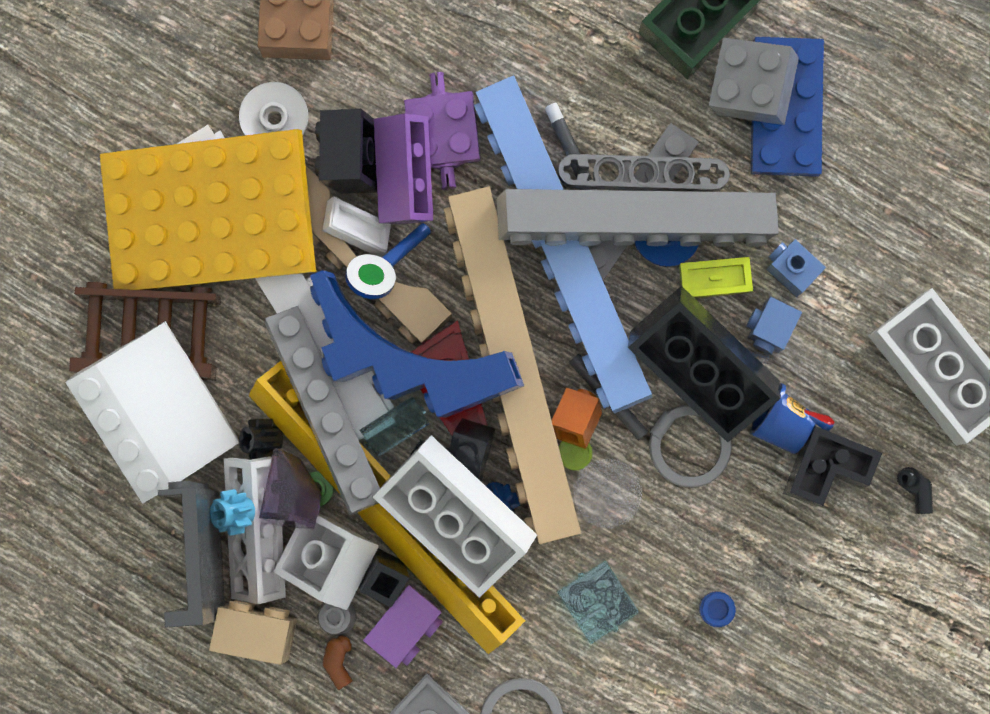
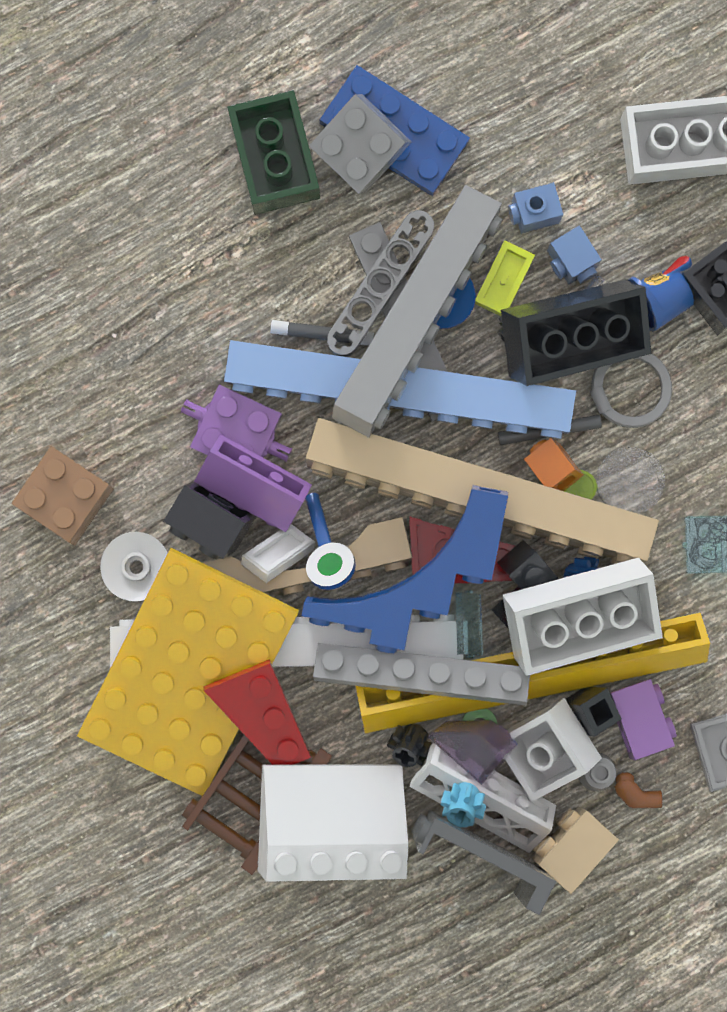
camera: 60 degrees left, 0 degrees up
none -> red wing [203,659,311,765]

